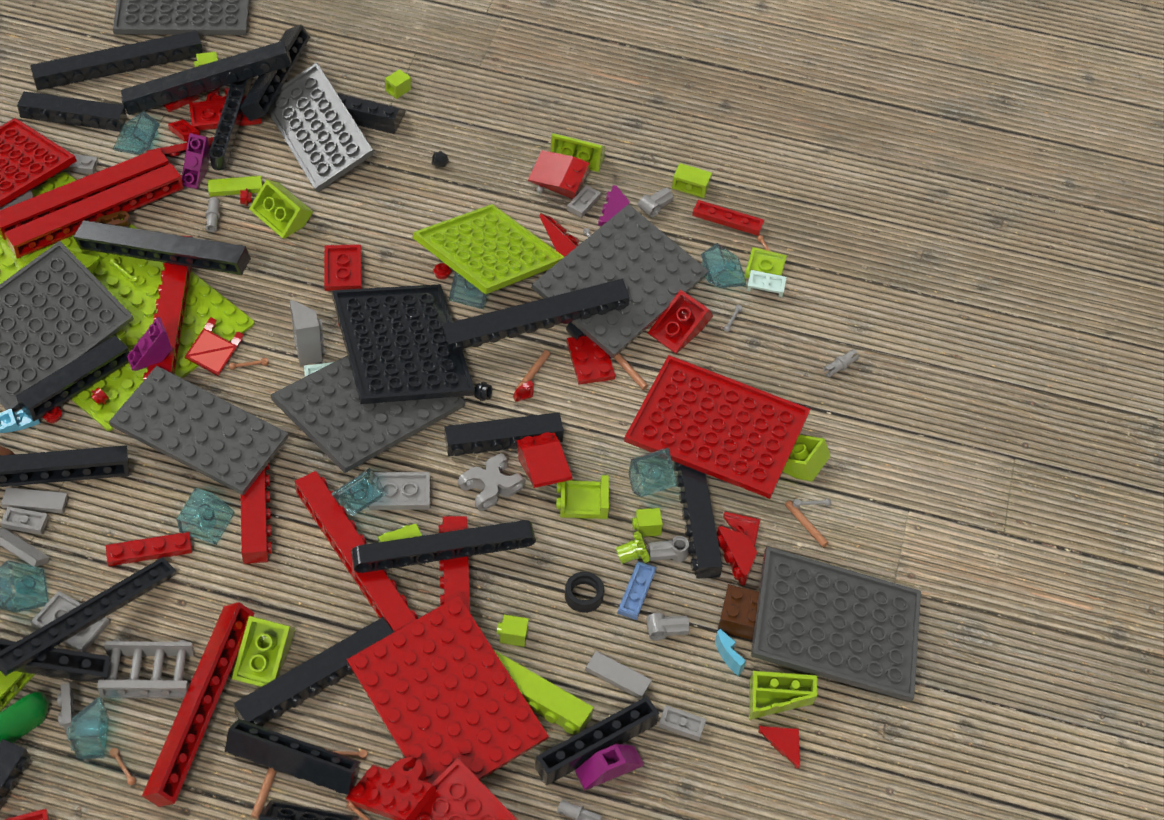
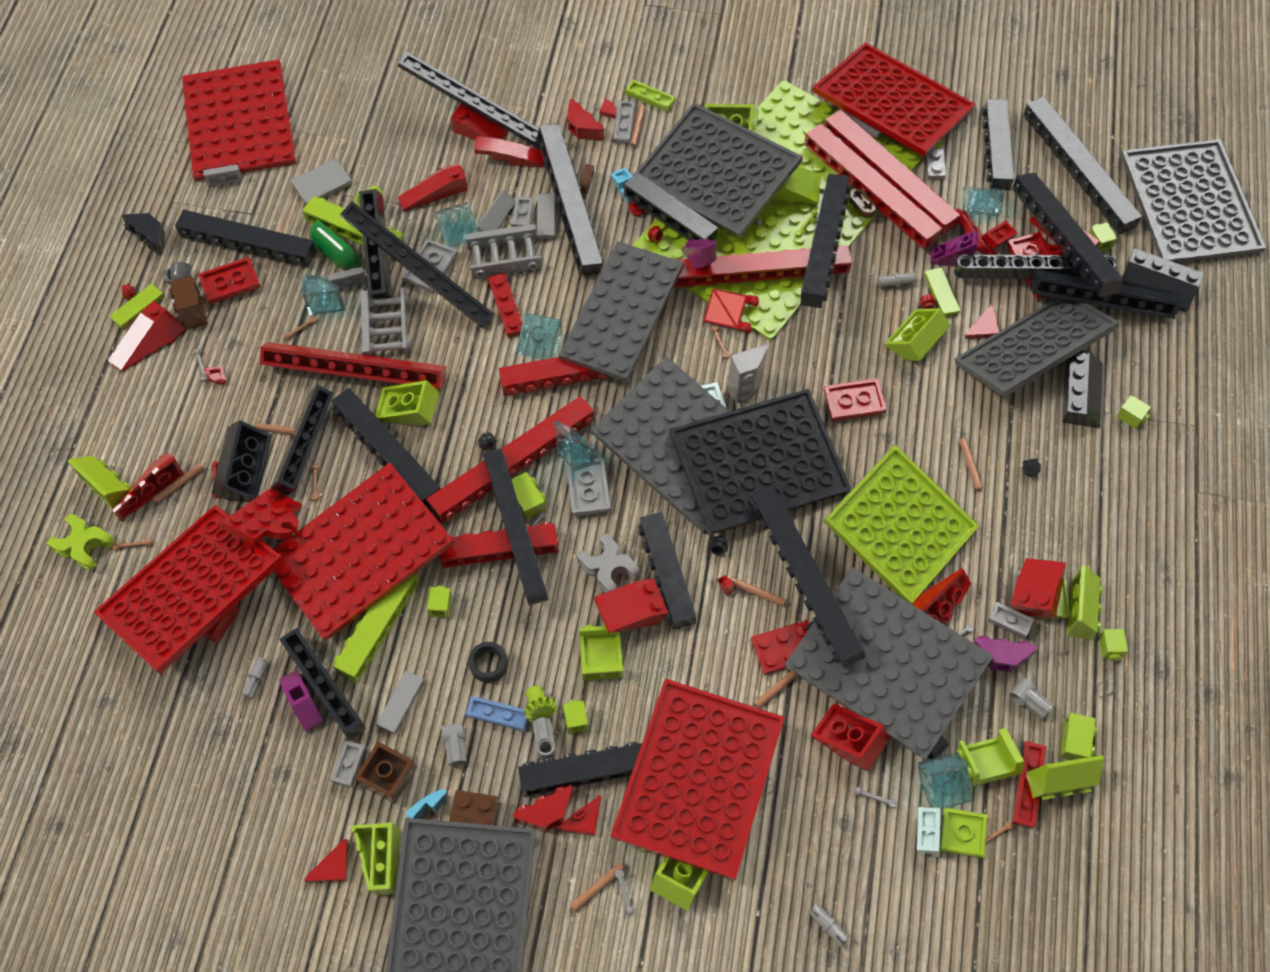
camera: 90 degrees right, 10 degrees up
clear light blue slope [628,448,677,497] -> none
none -> reddish brown brick [355,741,417,804]
none -> light grey fence [465,224,542,279]
none -> black plate [478,432,497,451]
none -> lime panel [956,728,1024,786]
none -> nougat bar [959,438,983,491]
none -> tile [964,305,999,339]
none -> lime slope [1026,755,1104,801]
none -> lime brick [1098,629,1128,661]
none -> black slope [1122,248,1204,312]

